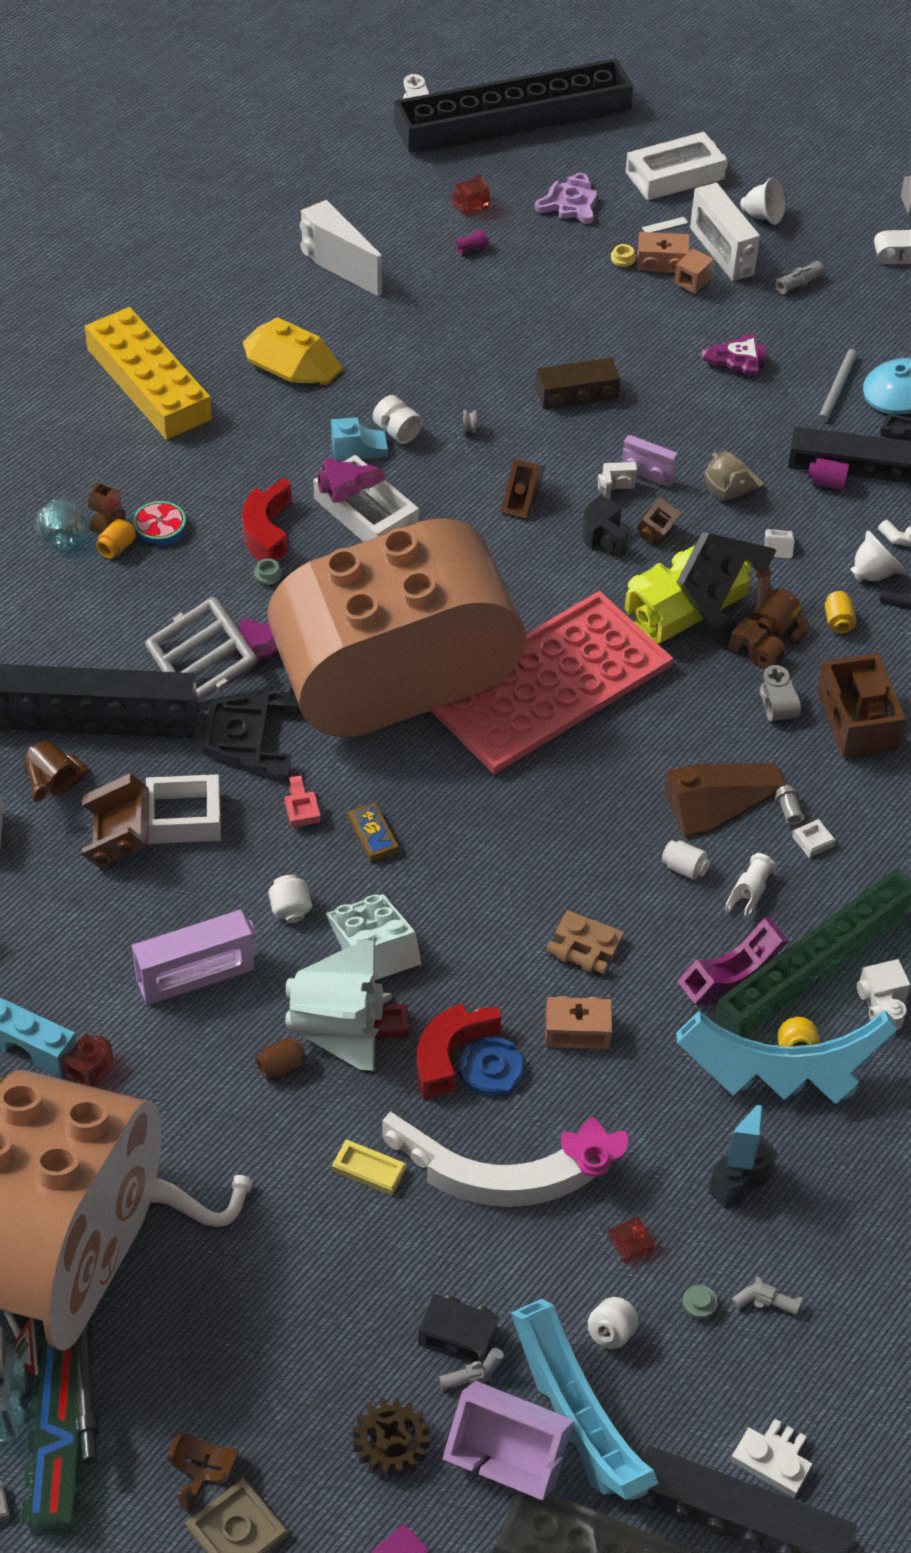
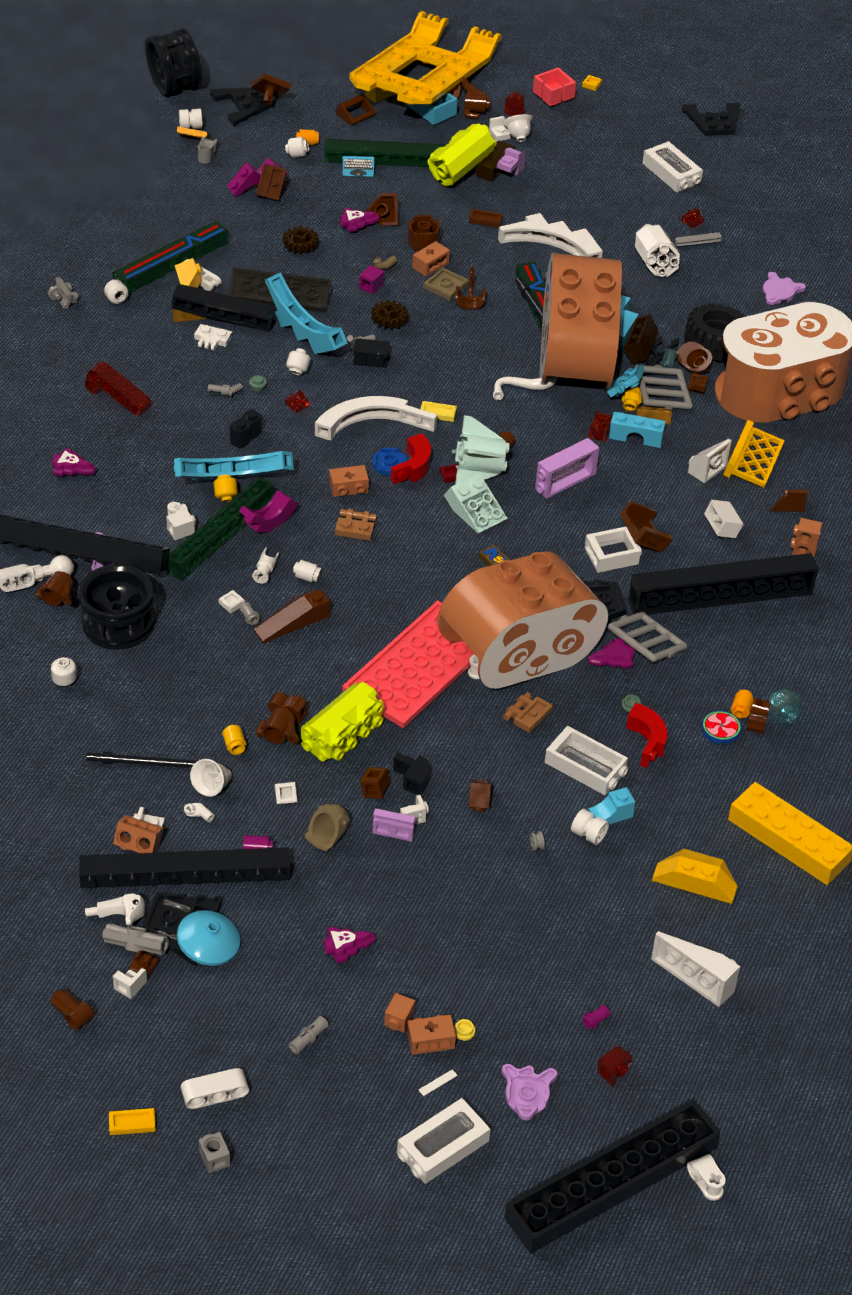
camera: 165 degrees right, 5 degrees down
reddish brown piece [24,741,88,802] -> none
white head [268,875,312,923] -> none
magenta rock [317,459,385,504] -> none
lavender piece [442,1381,575,1500] -> none
dark brown brick [535,357,621,409] -> none
dark pink plate [561,1117,628,1177] -> none
black wing [676,532,777,647] -> none
white piece [690,182,760,281] -> none
medium azure slope [727,1105,763,1170] -> none
white hat [740,178,785,225] -> none
light grey piece [759,665,801,722] -> none
reddish brown piece [817,653,906,758] -> none
light grey bar [818,349,858,423] -> none

